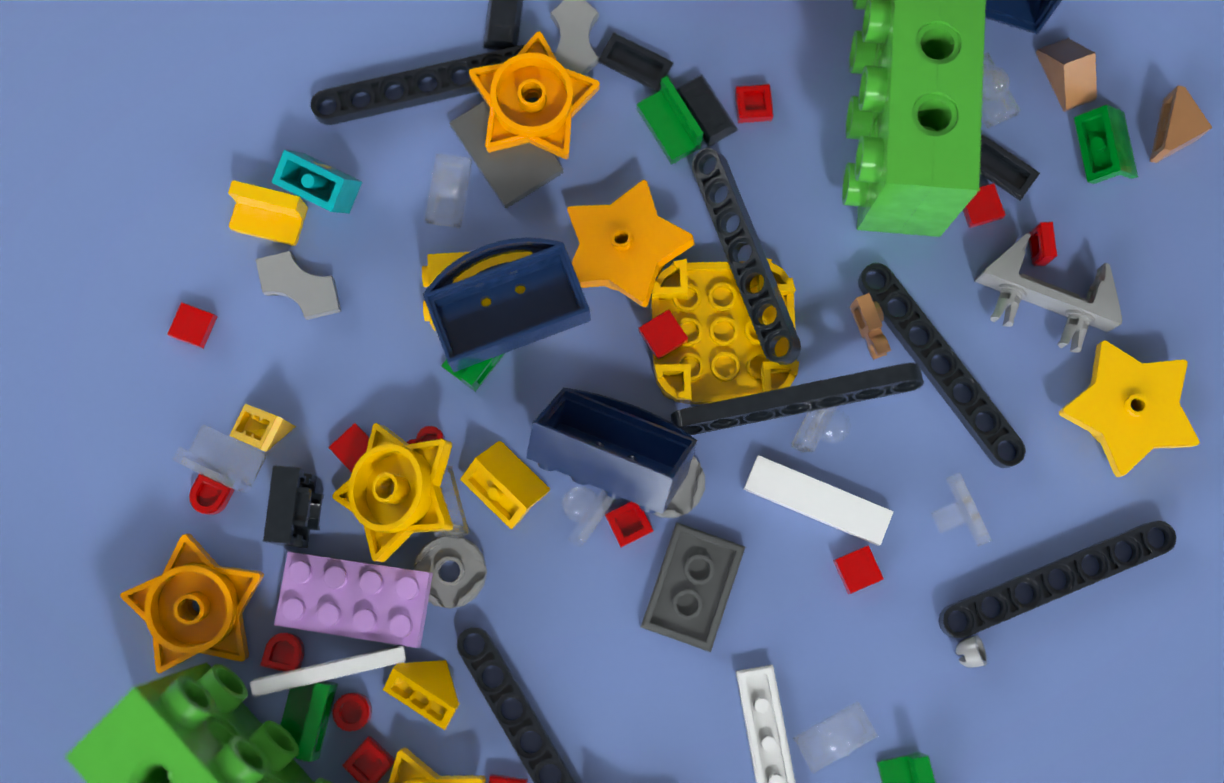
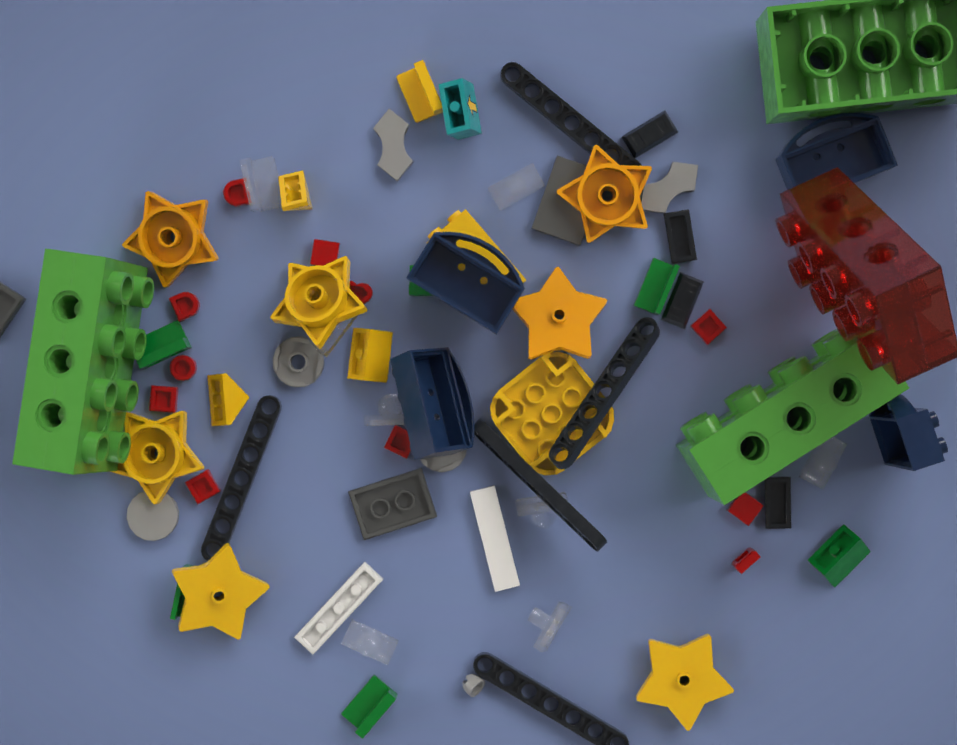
camera: 50 degrees right, 10 degrees up
red tile [167,302,217,349] -> none
white tile [250,645,406,697] -> none
black brick [263,466,324,548] -> none
lavender plate [274,552,433,648] -> none
red tile [638,309,688,360] -> none
red tile [833,545,884,594] -> none
medium nougat plate [849,293,891,360] -> none
black beam [858,263,1026,468] -> none
light grey hose [974,233,1122,353] -> none
medium nougat slope [1035,38,1097,112] -> none
medium nougat slope [1150,85,1213,163] -> none

